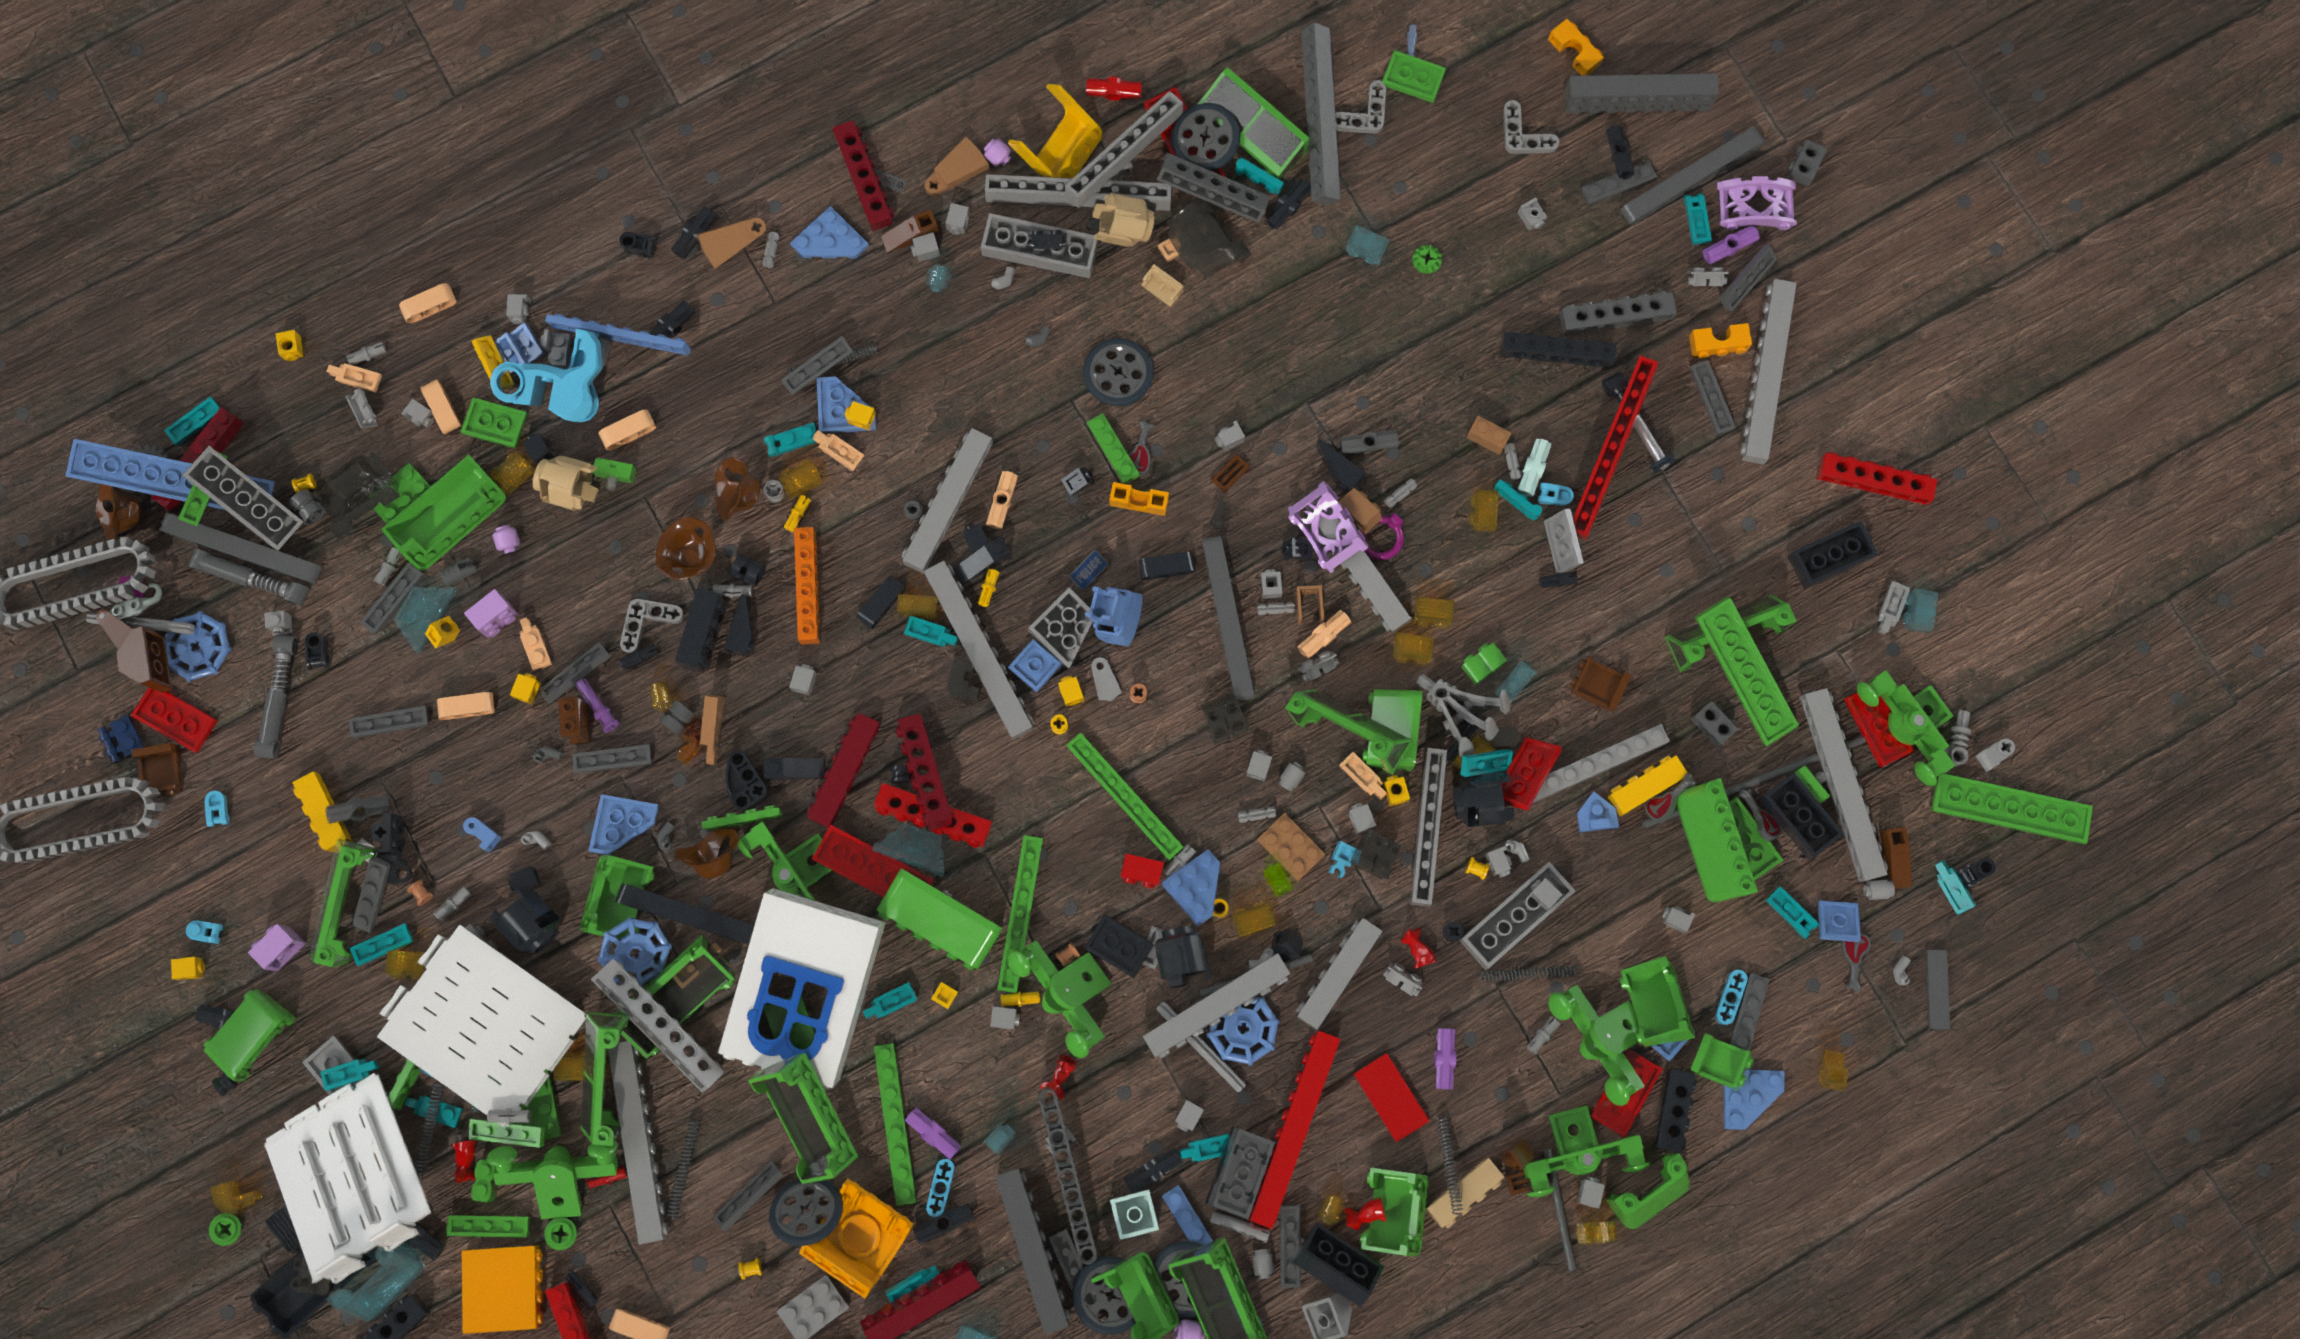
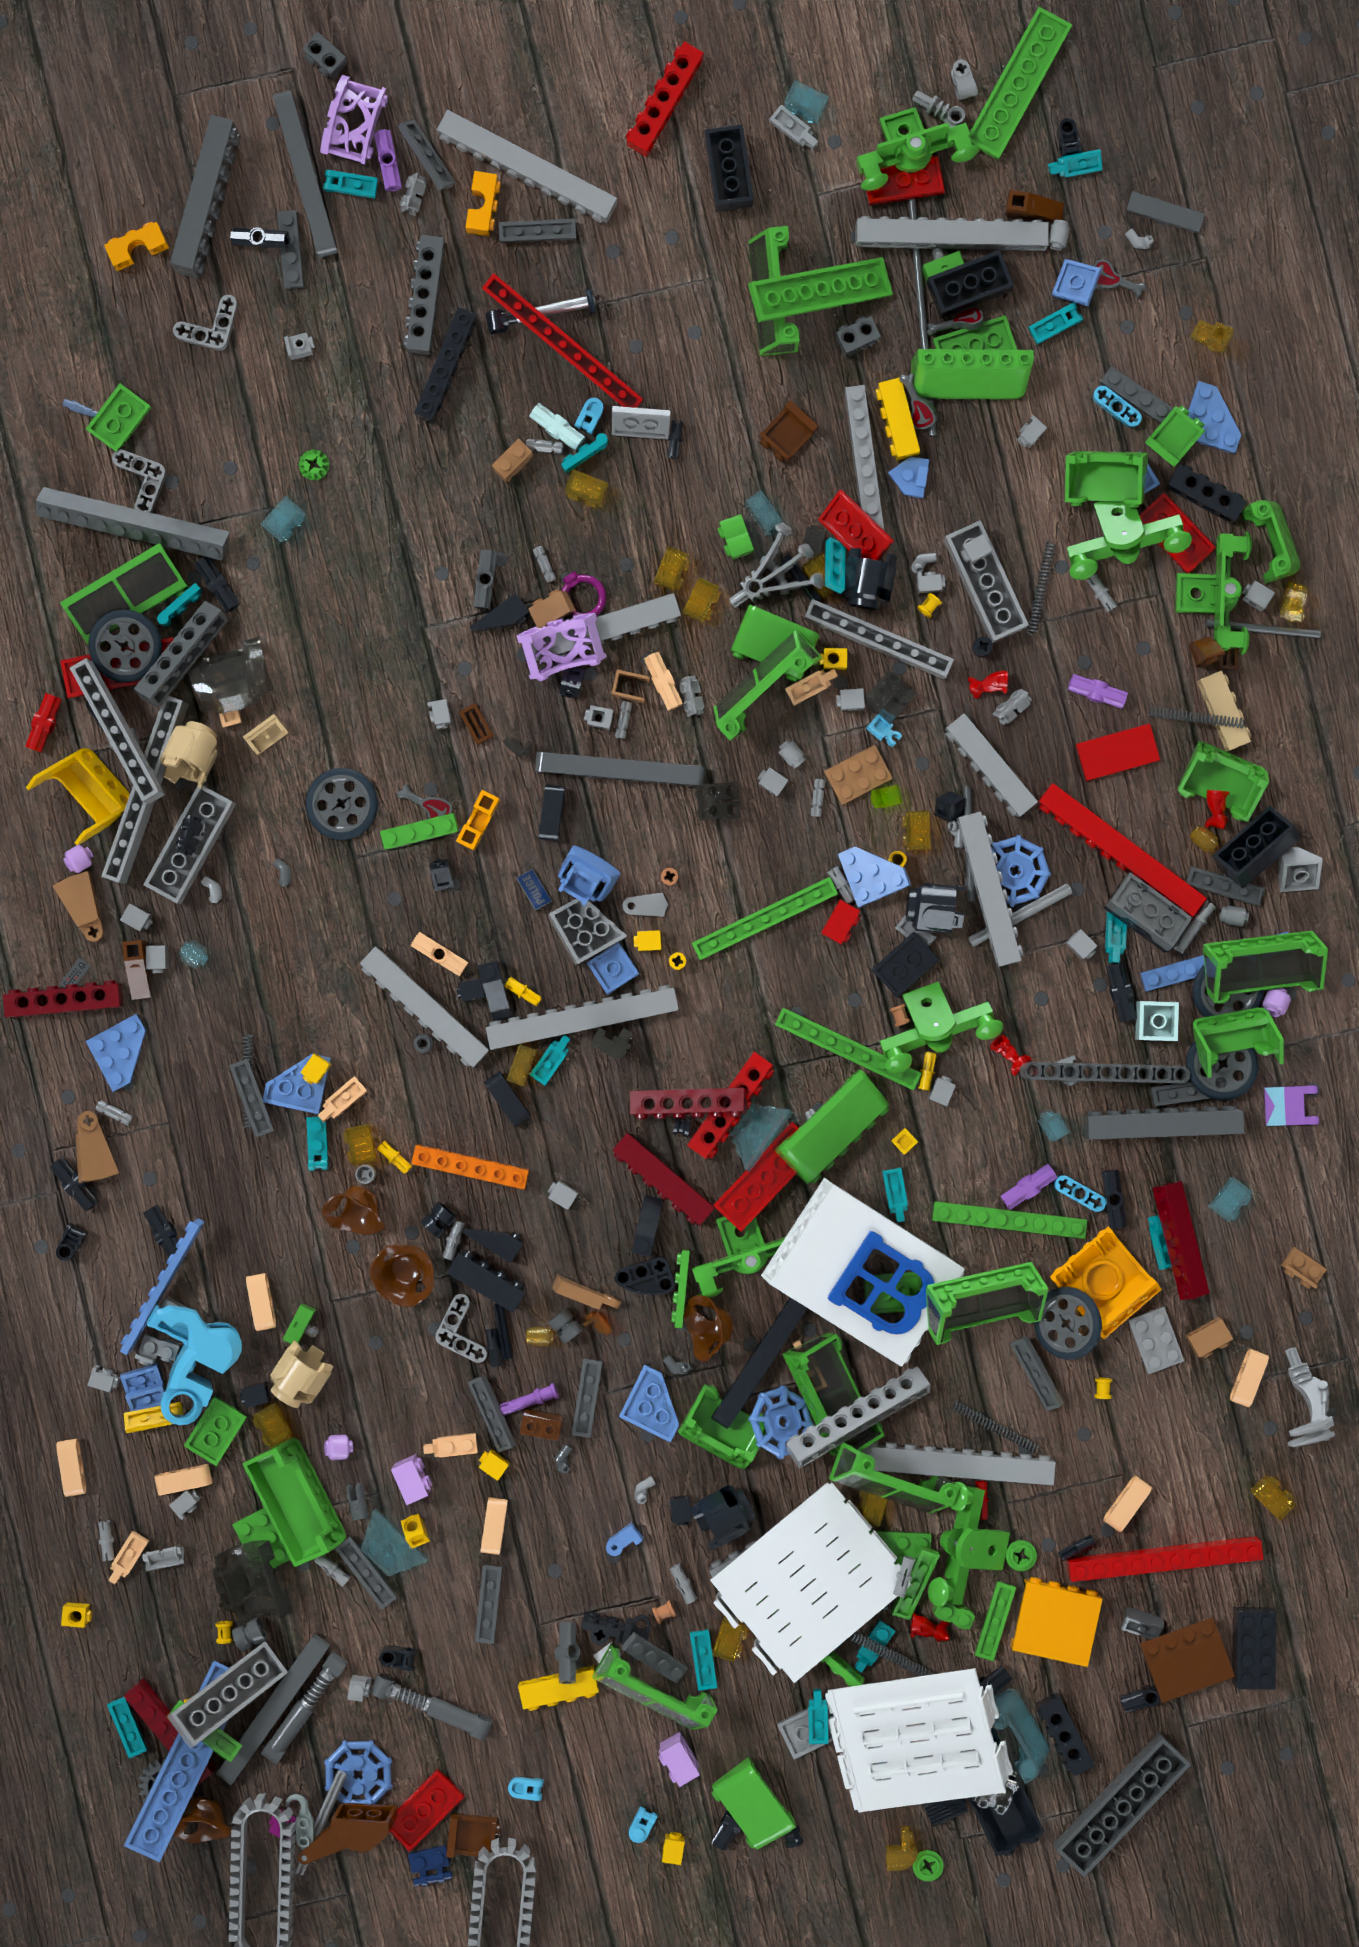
camera: 75 degrees left, 10 degrees up
none -> black axle [493,1303,513,1360]

